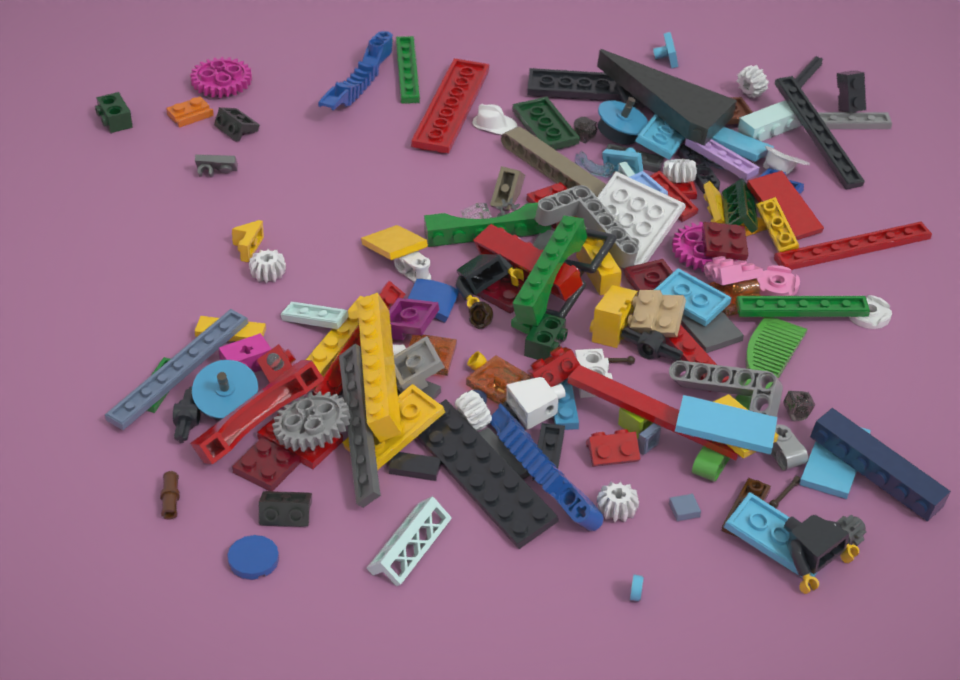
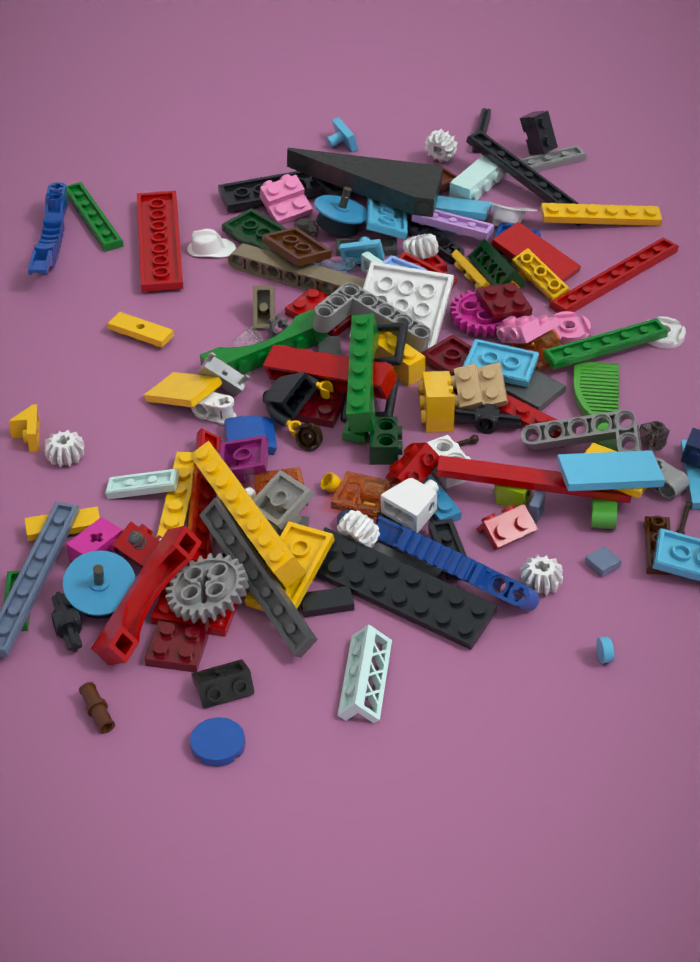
camera: 20 degrees left, 0 degrees up
none -> yellow tile [108,312,174,348]
none -> light grey hinge [198,352,250,397]
none -> bright pink plate [259,174,313,225]
none -> reddish brown plate [262,227,332,267]
none -> yellow plate [540,203,662,226]

